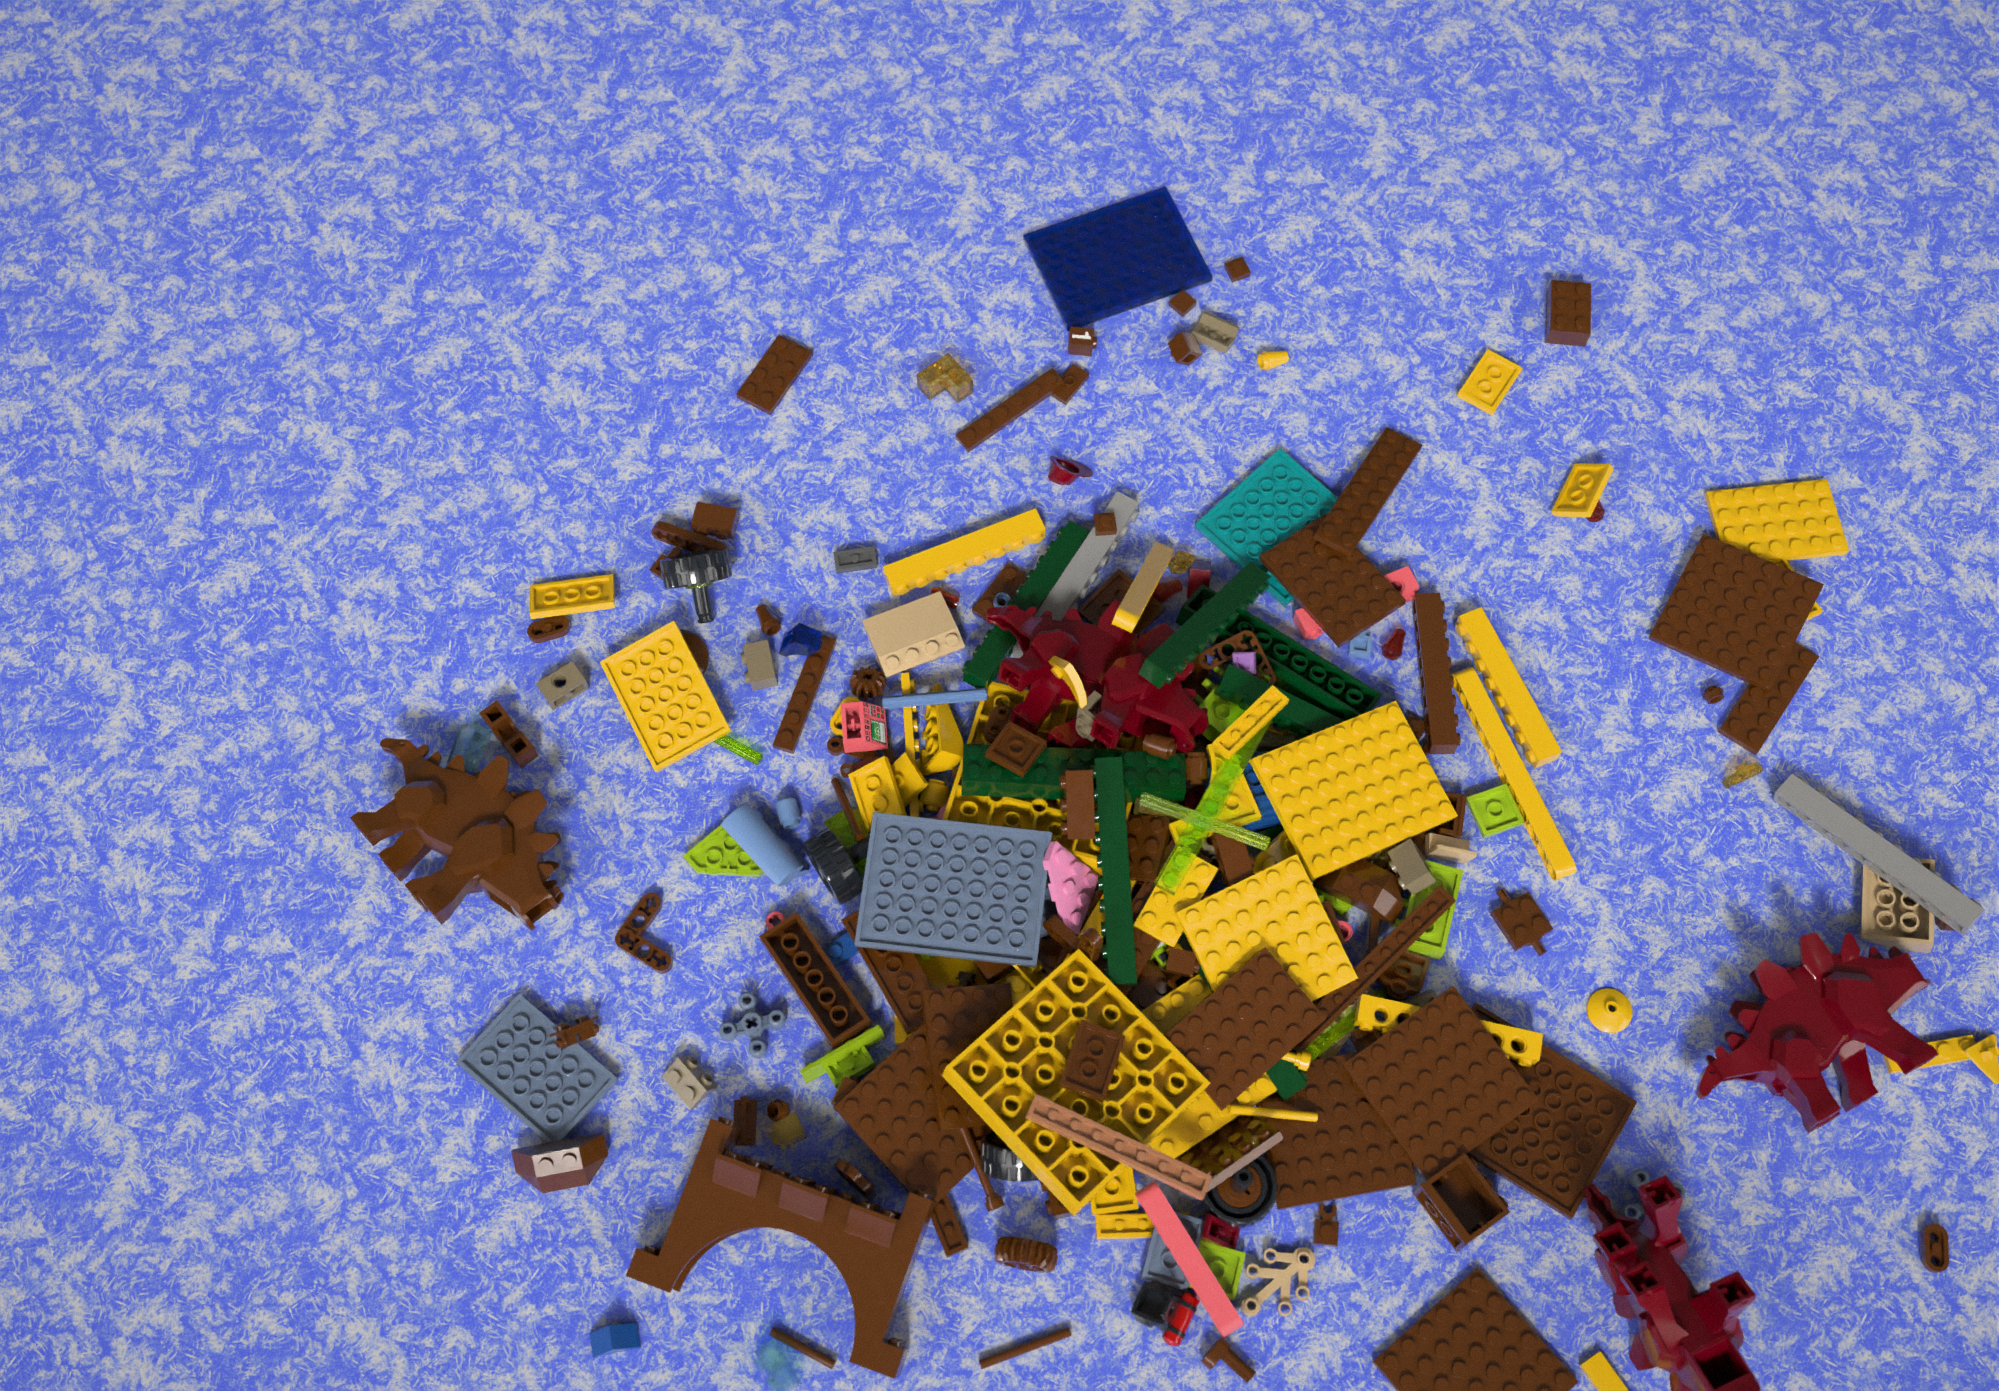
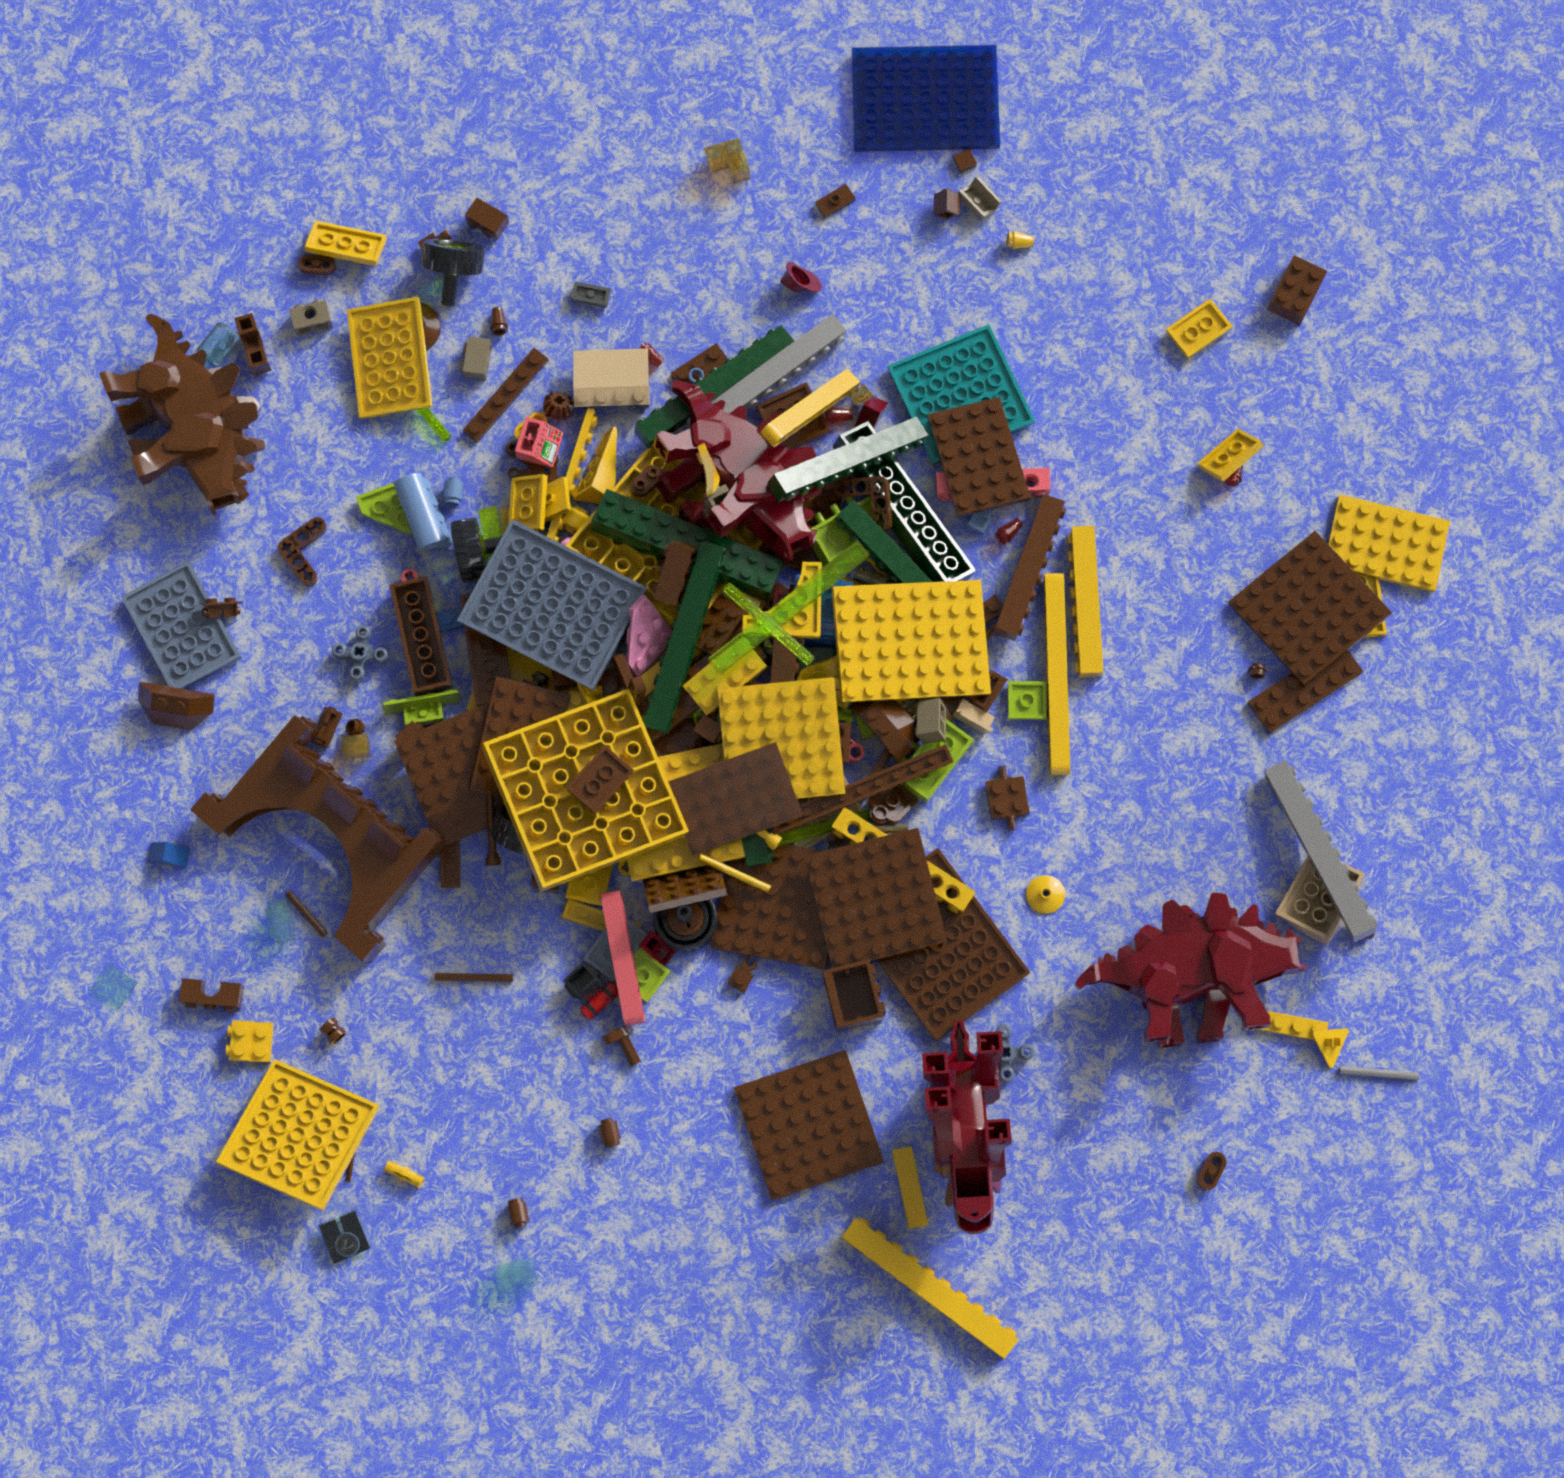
camera: 20 degrees right, 10 degrees up
reddish brown beam [651,521,729,552] -> none
dark tan bracket [662,1055,718,1110] -> none
reddish brown plate [736,335,813,415] -> none
clear blue arch [779,623,822,657] -> none
reddish brown bar [831,778,864,841] -> none
reddish brown plate [834,1158,877,1202] -> none
yellow brick [882,508,1046,596] -> none
medium blue axle [882,688,988,709] -> none
reddish brown plate [956,368,1065,453] -> none
reddish brown plate [985,721,1047,777] -> none
reddish brown gear [994,1236,1058,1273] -> none
nougat plate [1025,1094,1212,1201] -> none
reddish brown brick [1068,327,1097,356] -> none
reddish brown plate [1093,512,1117,536] -> none
reddish brown brick [1142,732,1177,760] -> none
reddish brown brick [1185,752,1208,785] -> none
yellow plate [1212,685,1289,760] -> none
reddish brown plate [1224,257,1251,283] -> none
medium lavender tile [1233,652,1256,674] -> none
tan plant [1241,1247,1315,1317] -> none
reddish brown plate [1313,427,1423,558] -> none
clear yellow plate [1722,762,1764,788] -> none

